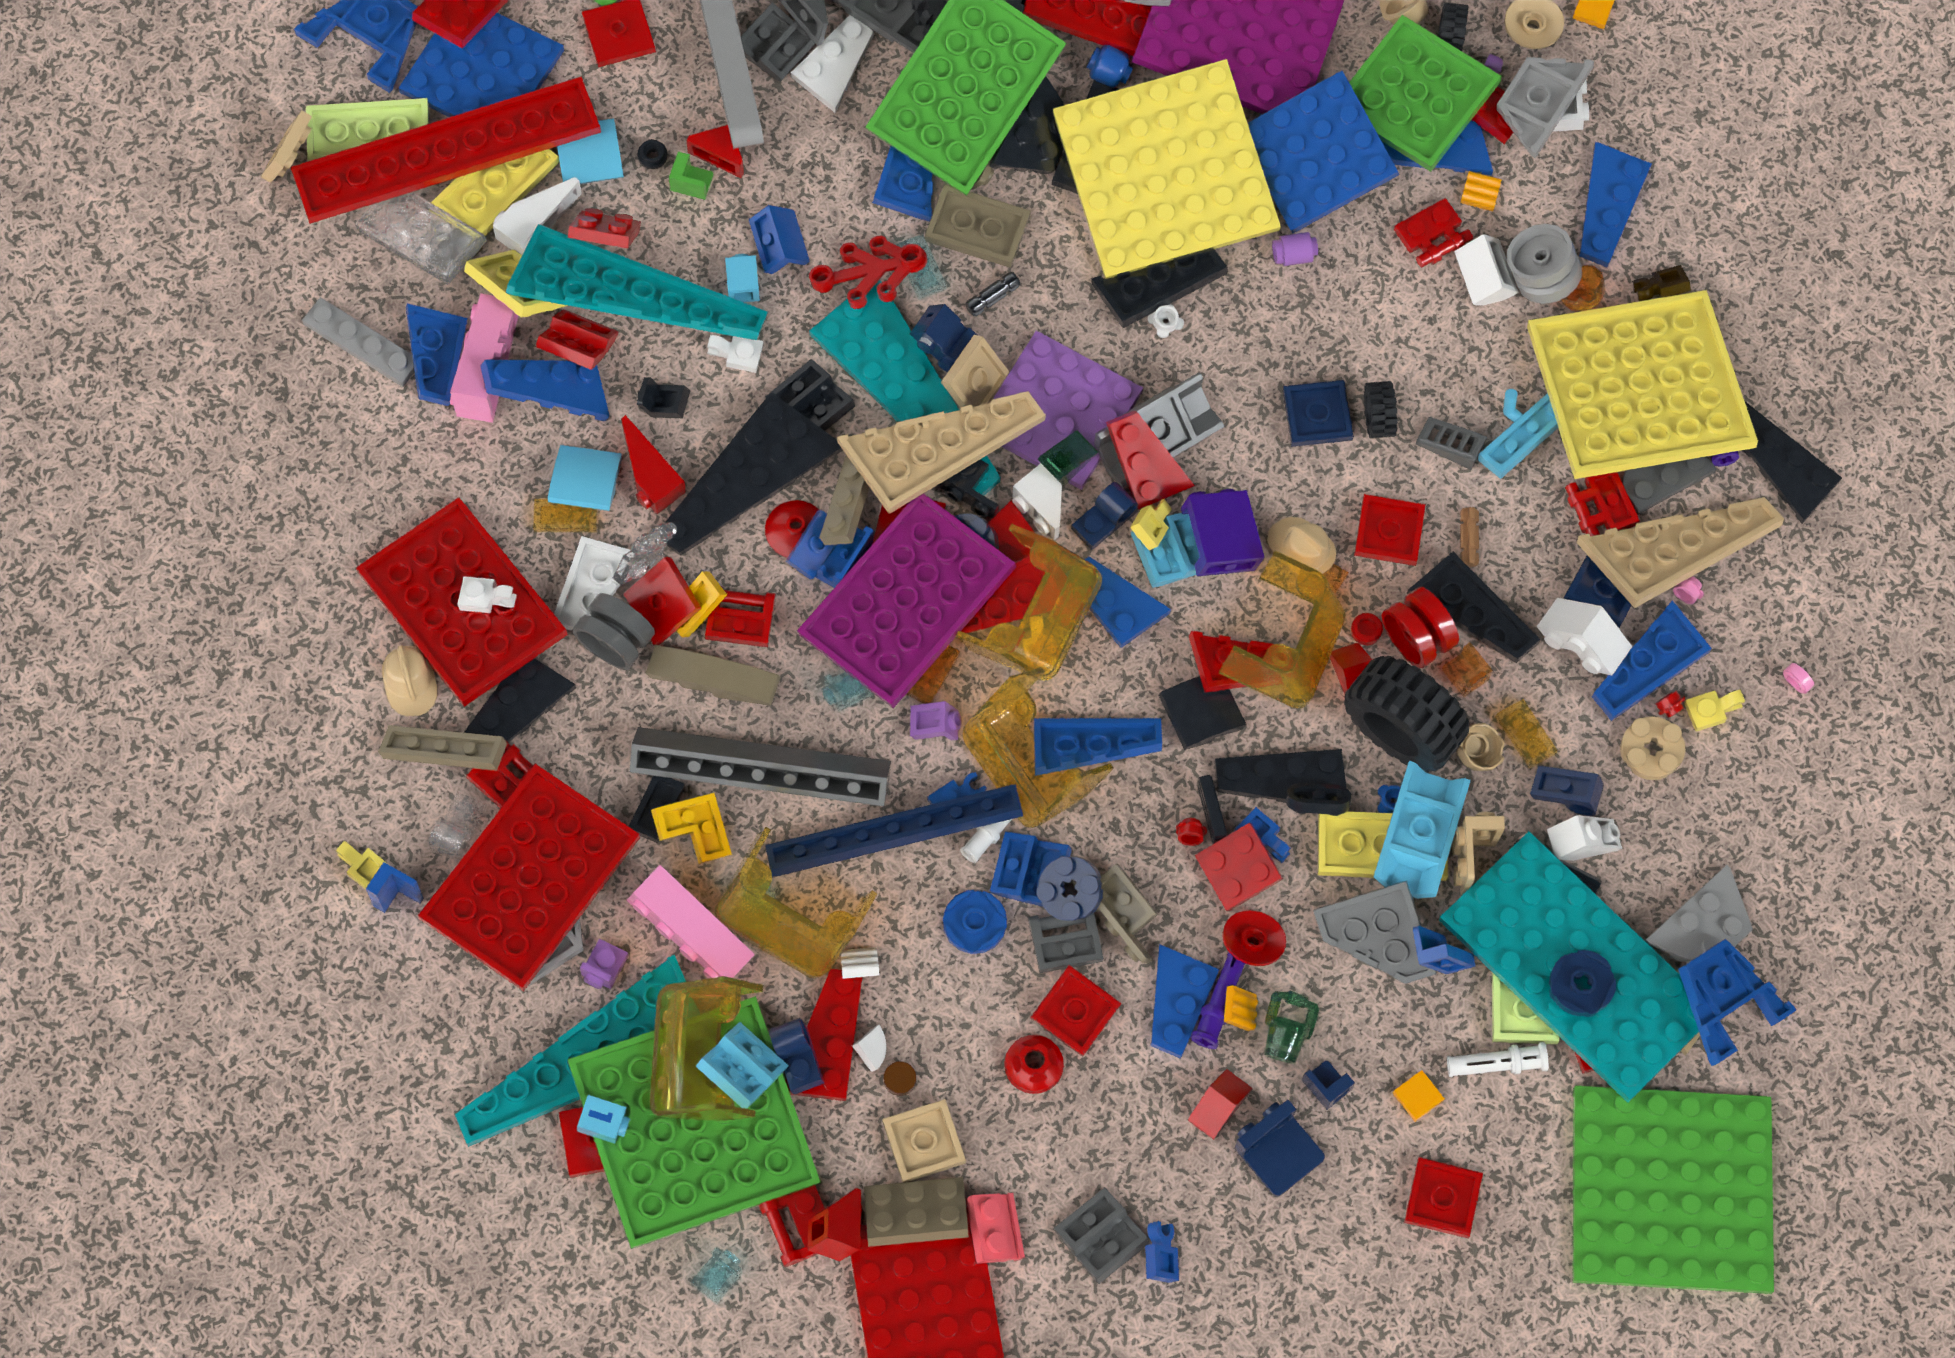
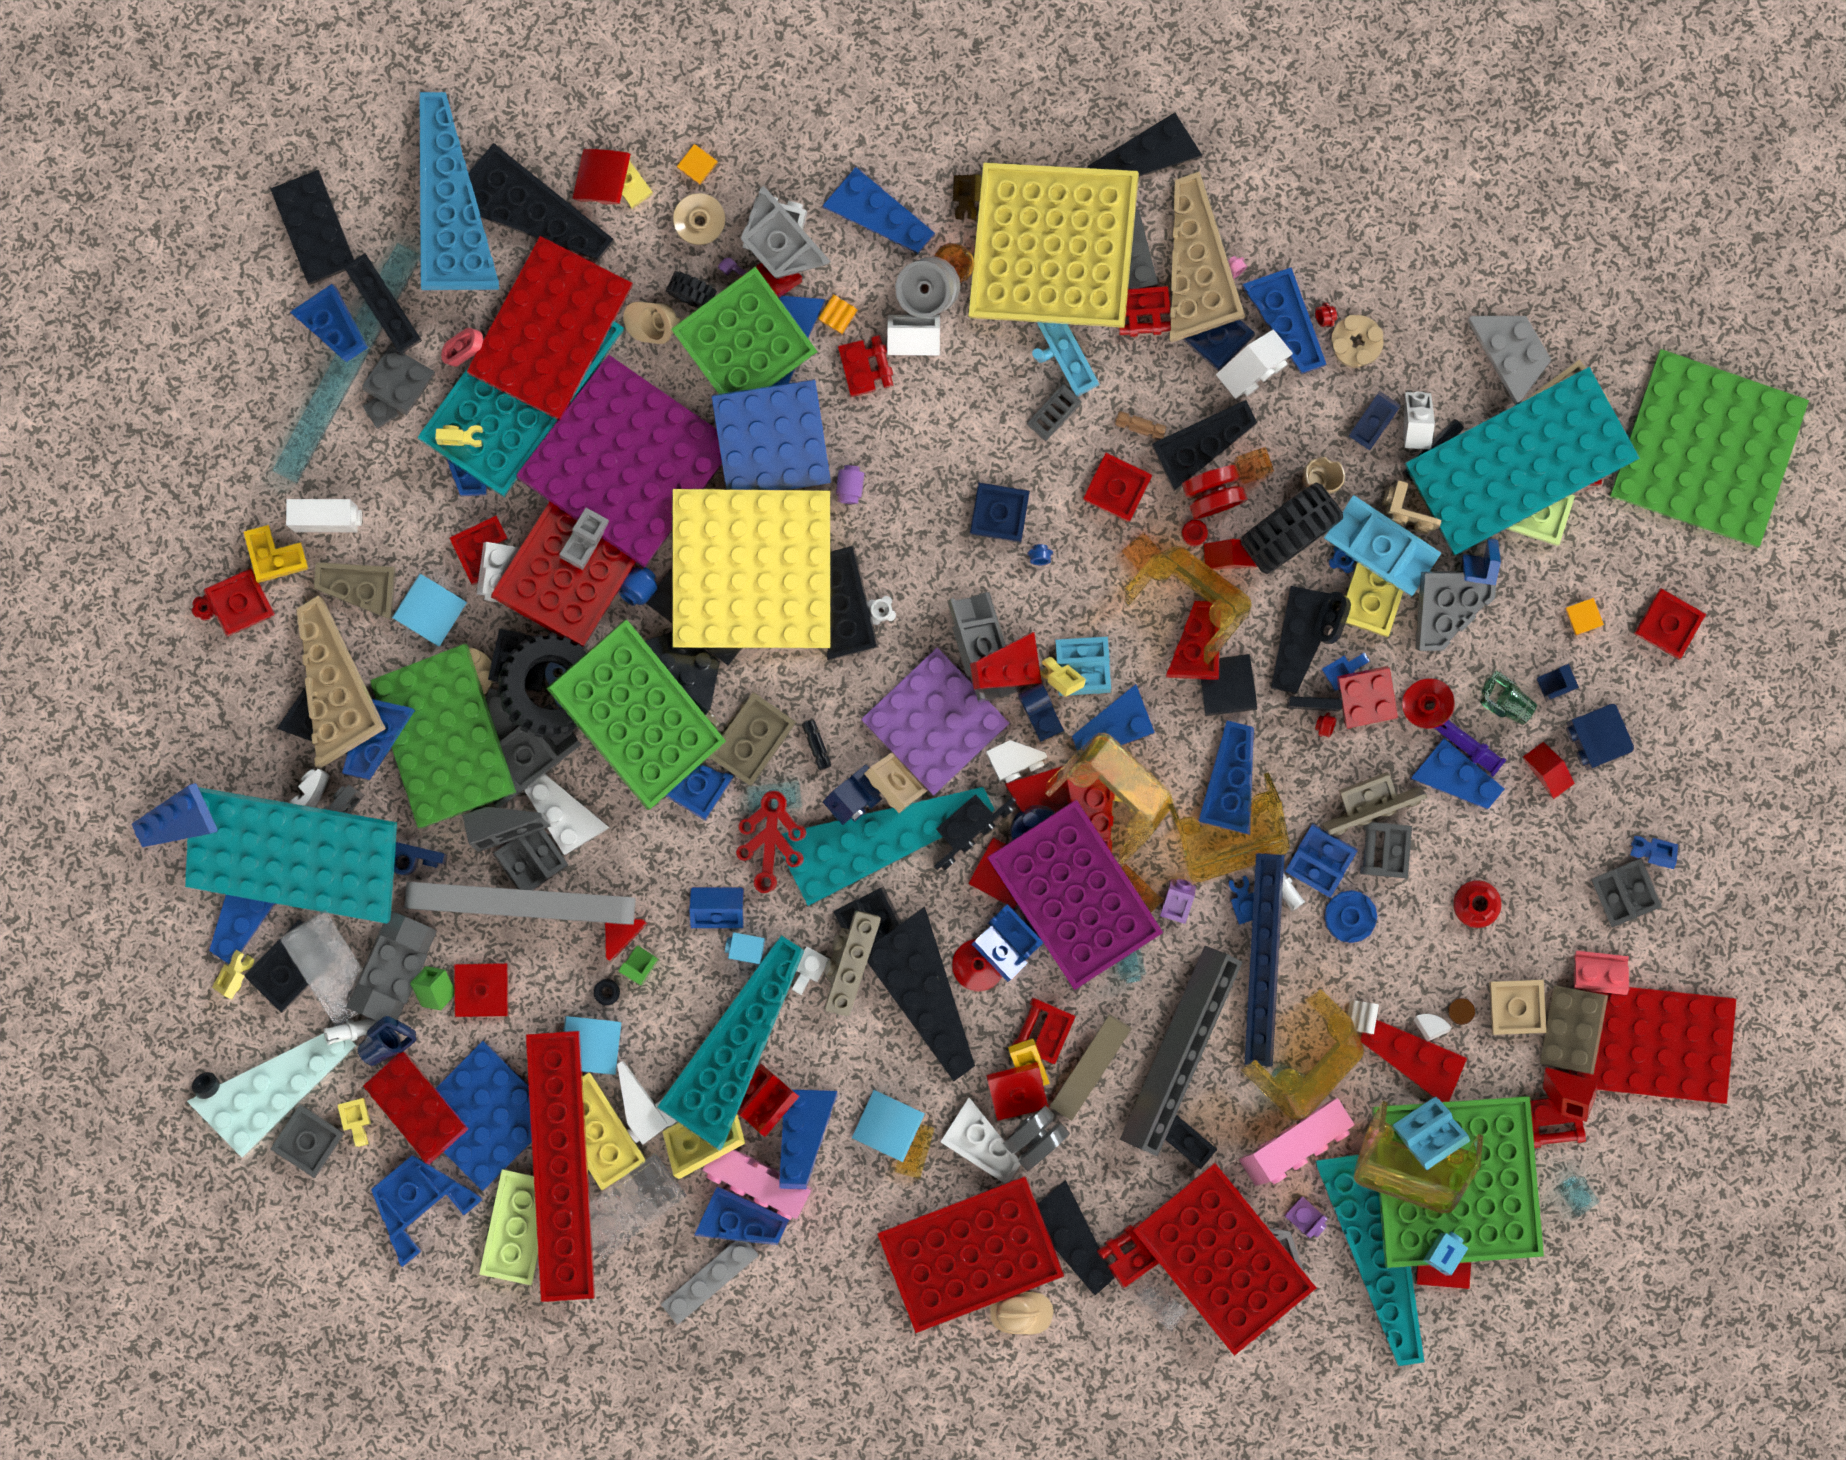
camera: 70 degrees left, 15 degrees up
tan plate [261,110,312,183] -> none
light yellow plate [336,841,389,890] -> none
blue panel [366,862,424,913] -> none
dark tan plate [378,725,507,771] -> none
white plate [457,577,517,613] -> none
red plate [568,208,641,249] -> none
clear plate [612,522,677,586] -> none
red slope [621,415,686,514] -> none
black bracket [637,377,690,418] -> none
yellow plate [651,793,732,864] -> none
dark blue plate [769,1018,824,1095] -> none
dark tan plate [820,455,870,545] -> none
tan wing [837,391,1046,514] -> none
red plate [1030,965,1122,1057] -> none
plate [1036,856,1103,921] -> none
clear green slope [1037,430,1098,486] -> none
dark purple panel [1180,489,1265,577] -> none
light orange piece [1224,985,1258,1031] -> none
tan piece [1267,517,1336,576] -> none
black tyre [1364,381,1398,439] -> none
white pin [1447,1042,1549,1077] -> none
clear yellow plate [1495,699,1558,769] -> none
dark blue plate [1549,950,1616,1017] -> none
blue wing [1678,939,1796,1066] -> none
light yellow plate [1684,690,1745,731] -> none
bright pink tile [1783,663,1814,694] -> none
none -> dark tan bracket [824,911,881,1016]
none -> blue plate [1027,544,1053,566]

